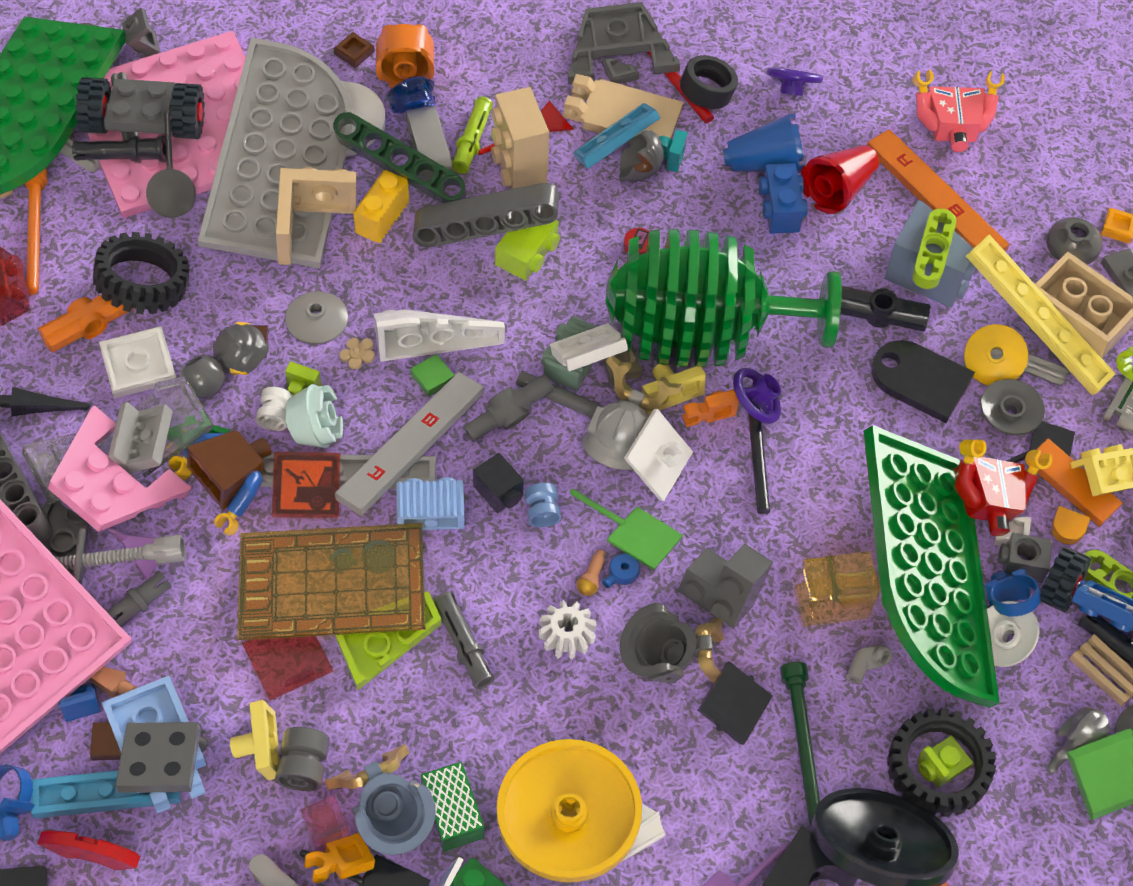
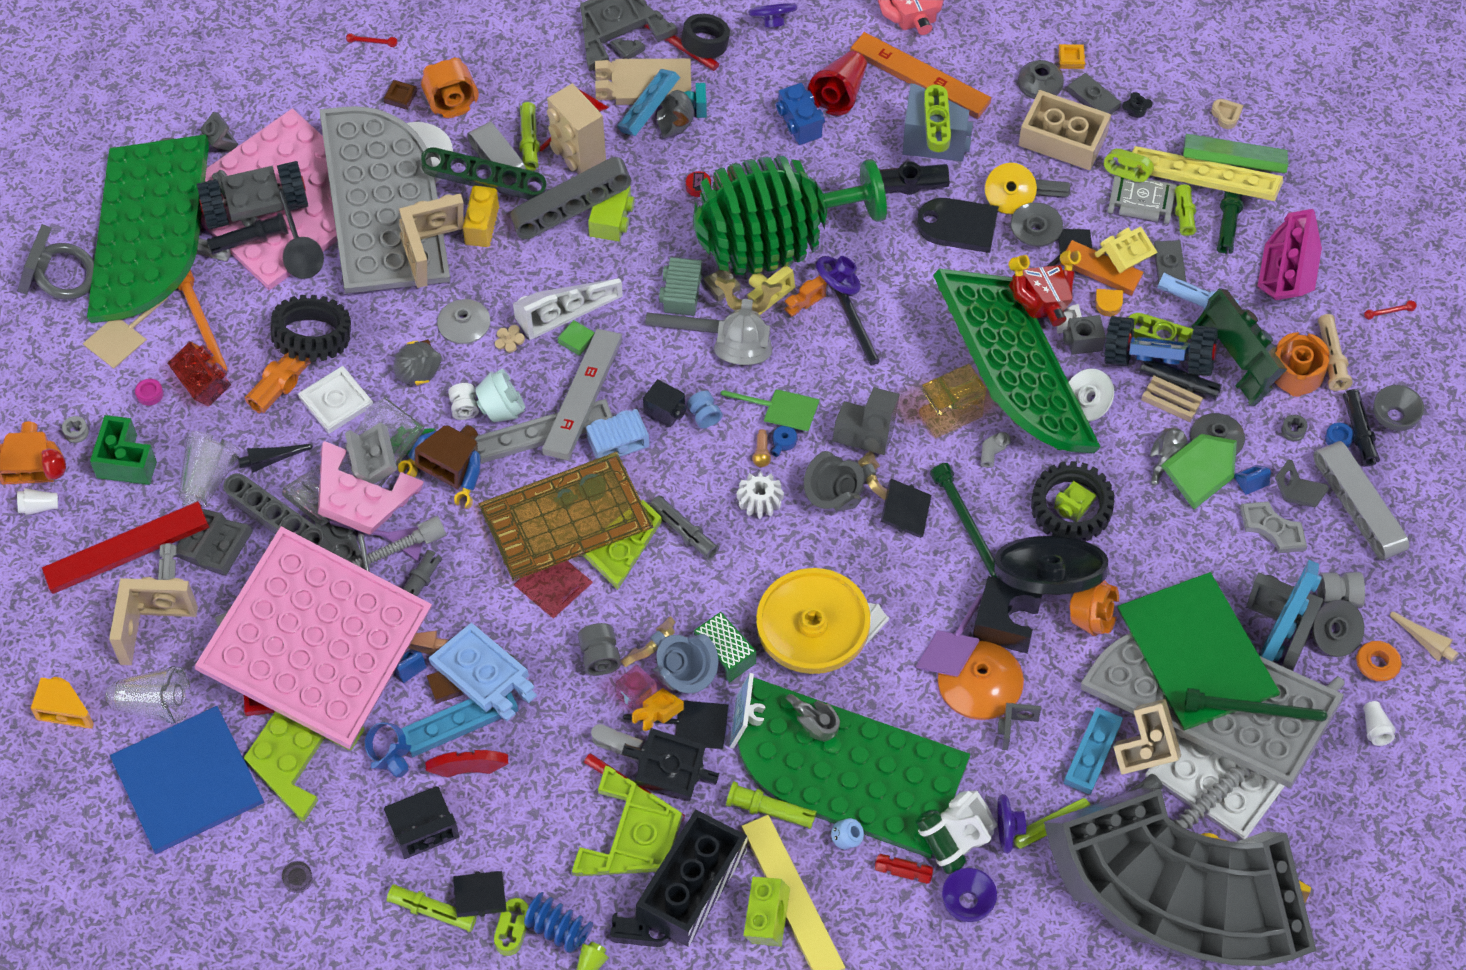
camera: 15 degrees left, 0 degrees up
dark grey tile [116,722,201,793] -> none
dark grey piece [180,354,225,398] -> none
light yellow tile [230,700,280,780] -> none
clear red piece [272,452,341,518] -> none
lime tile [285,361,322,396] -> none
clear blue piece [385,76,436,113] -> none
dark grey pin [463,374,554,442] -> none
white plate [550,323,628,372] -> none
white piece [624,409,693,501] -> none
blue cone [722,113,805,173] -> none
light yellow tile [966,234,1116,395] -> none
blue piece [985,569,1041,617] -> none

